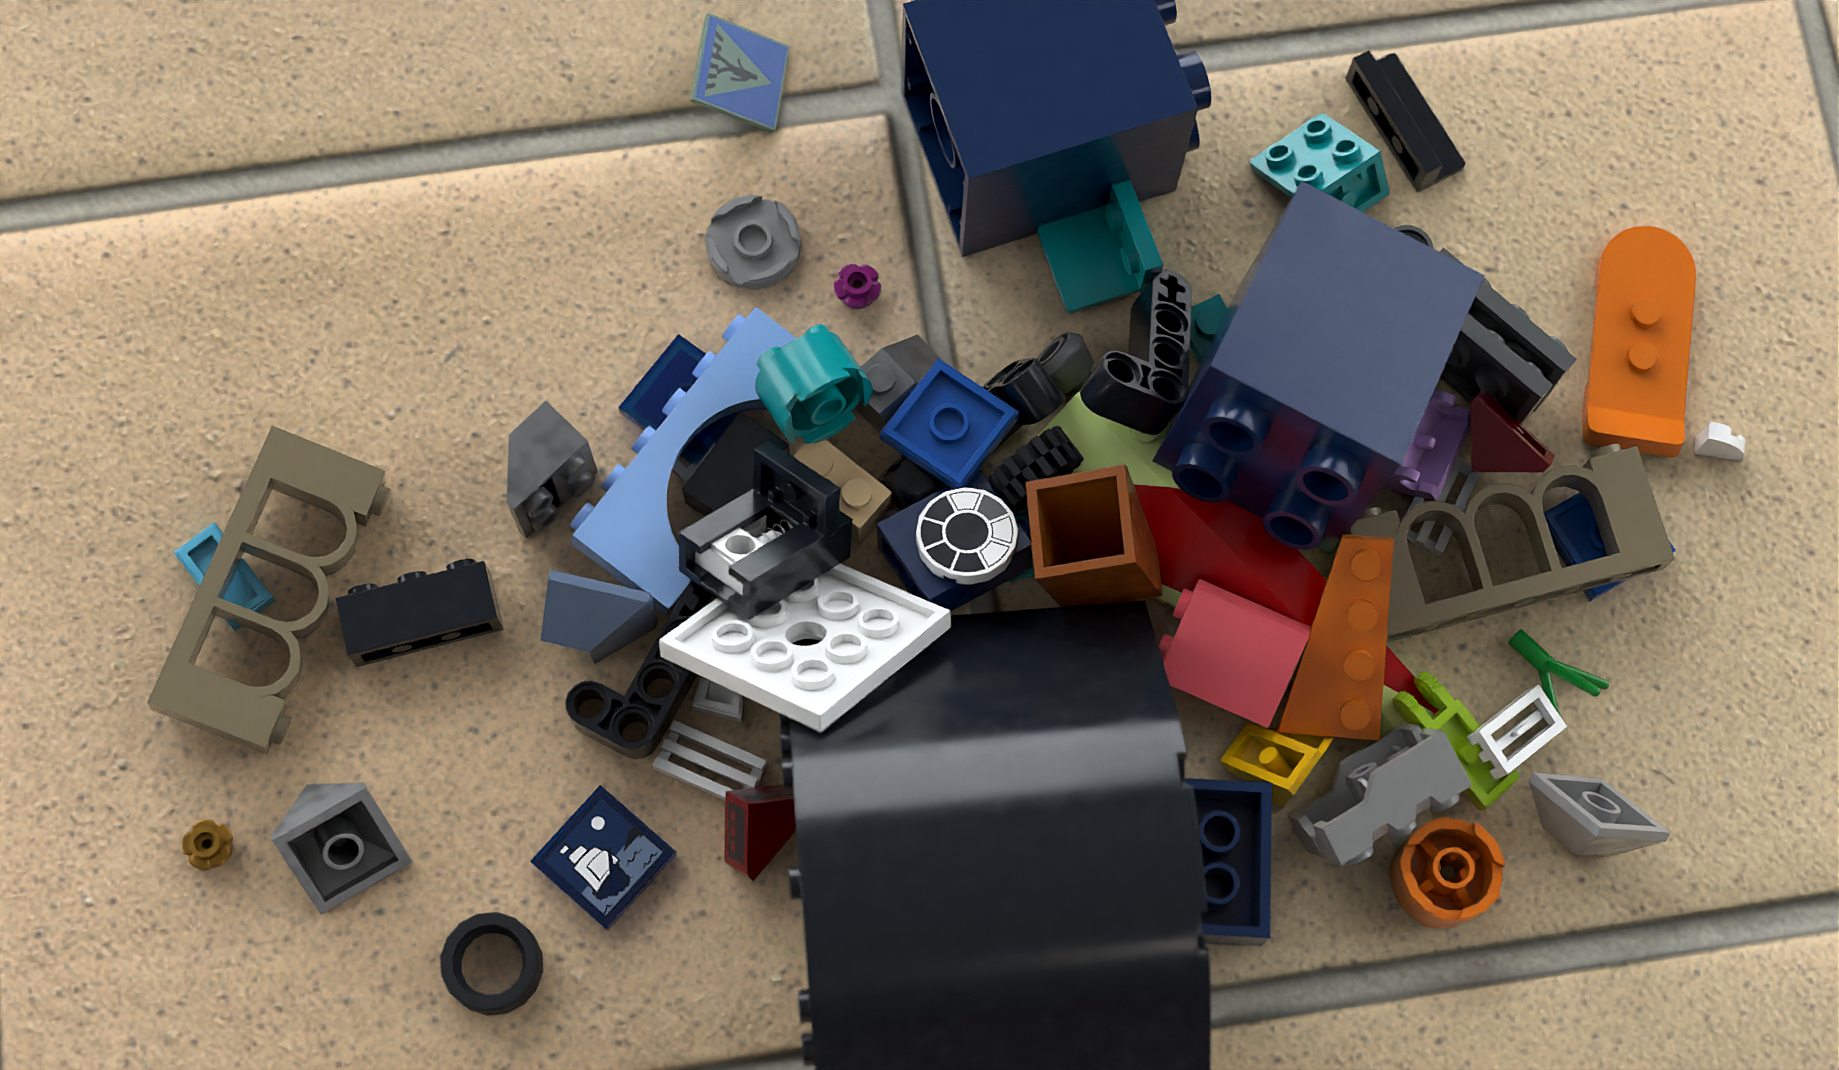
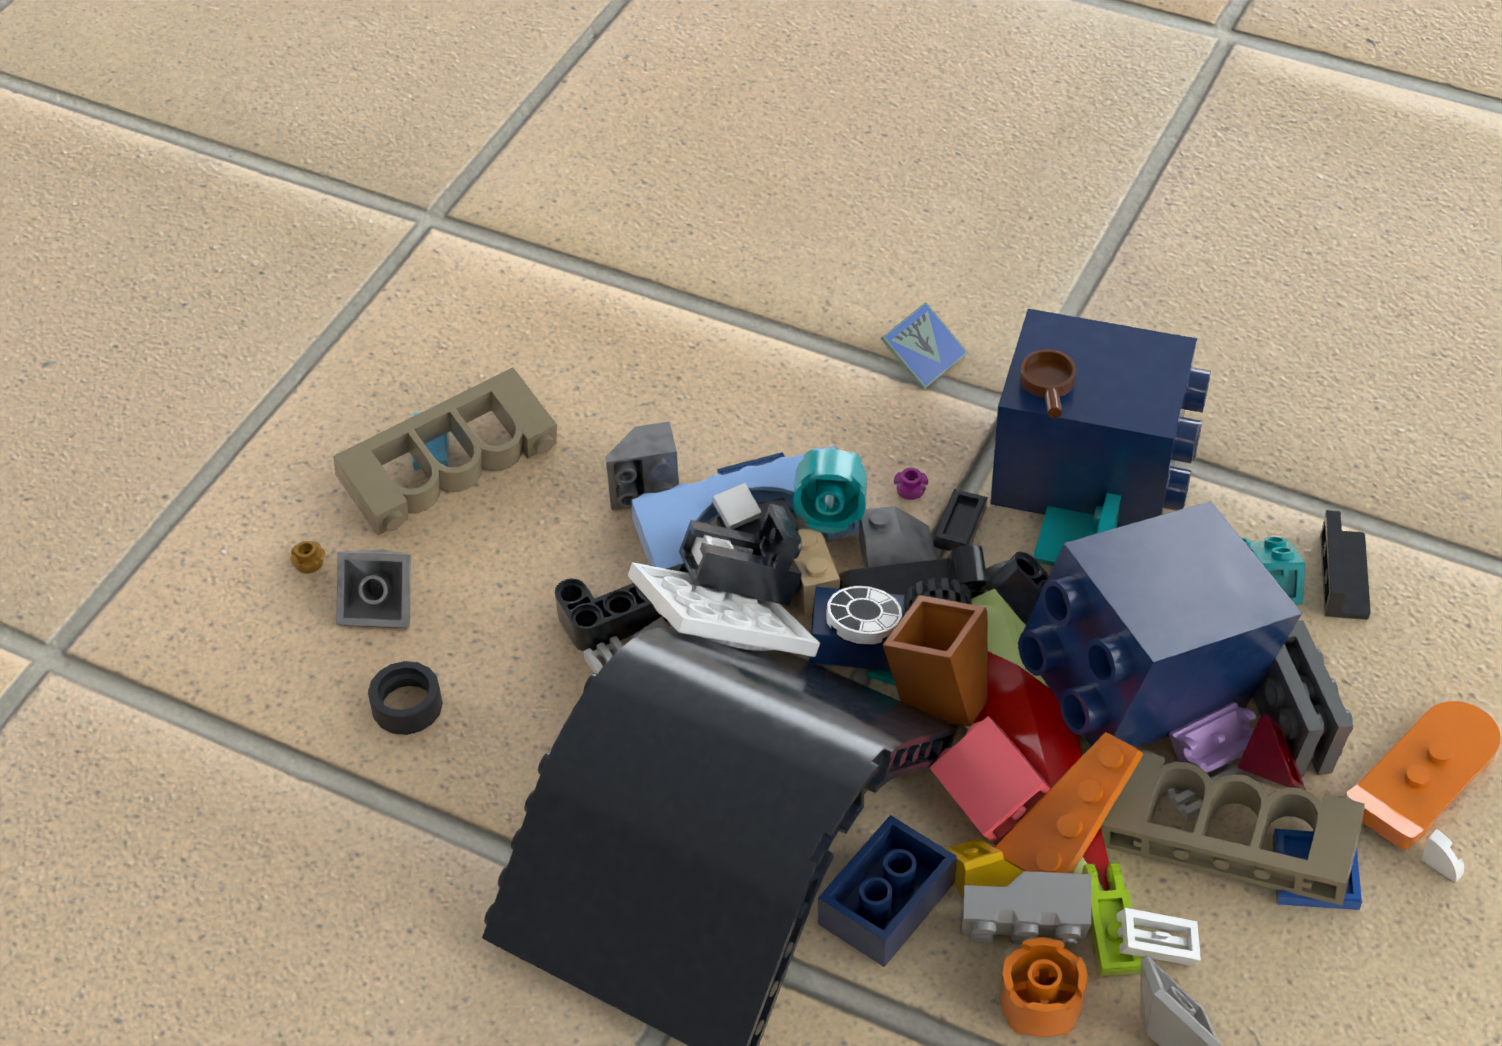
camera: 40 degrees right, 25 degrees down
black brick [335,559,504,667] -> none
tile [530,785,677,931] -> none
sand blue slope [540,570,658,664] -> none
light grey tile [705,195,801,289] -> none
blue tile [879,358,1019,490] -> none
green plant [1508,629,1609,715] -> none
none -> white tile [712,483,762,529]
none -> black tile [933,489,988,551]
none -> reddish brown piece [1020,349,1076,418]

